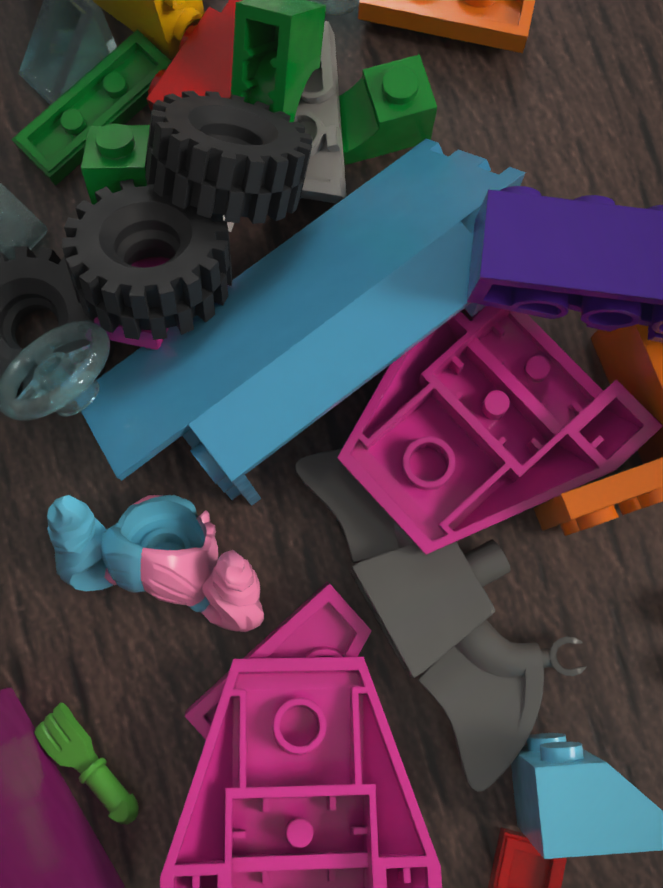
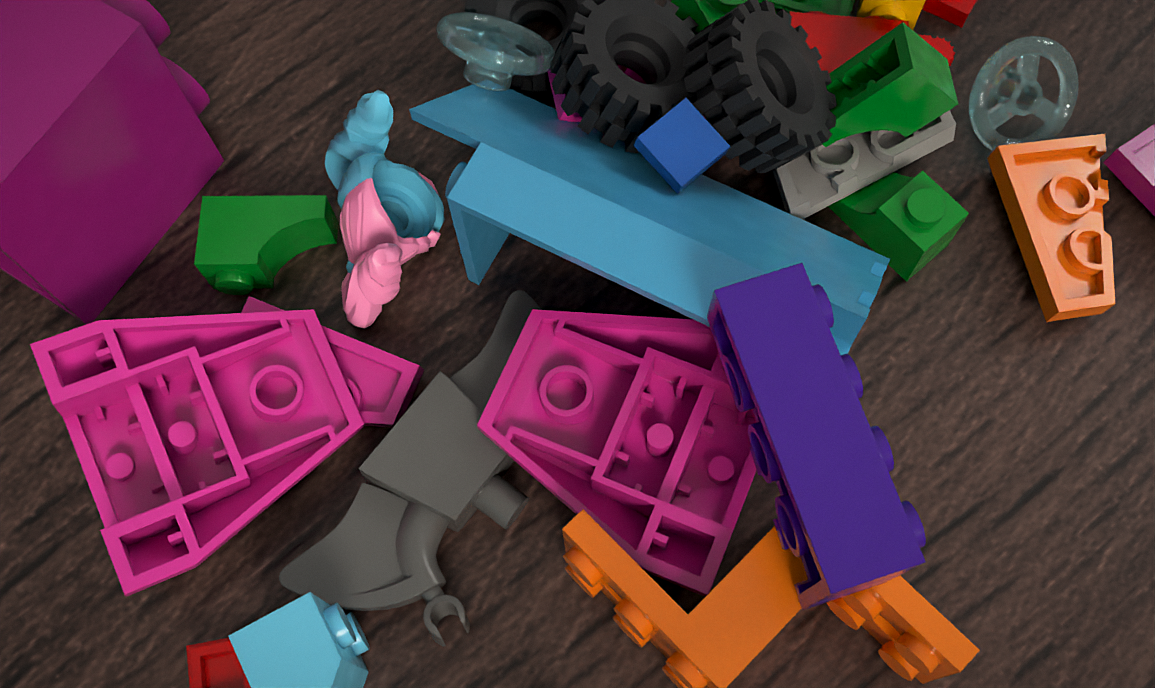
camera: 65 degrees right, 10 degrees down
bright green piece [34,702,139,825] -> none
none -> green arch [194,195,339,295]
none -> blue tile [634,98,730,194]

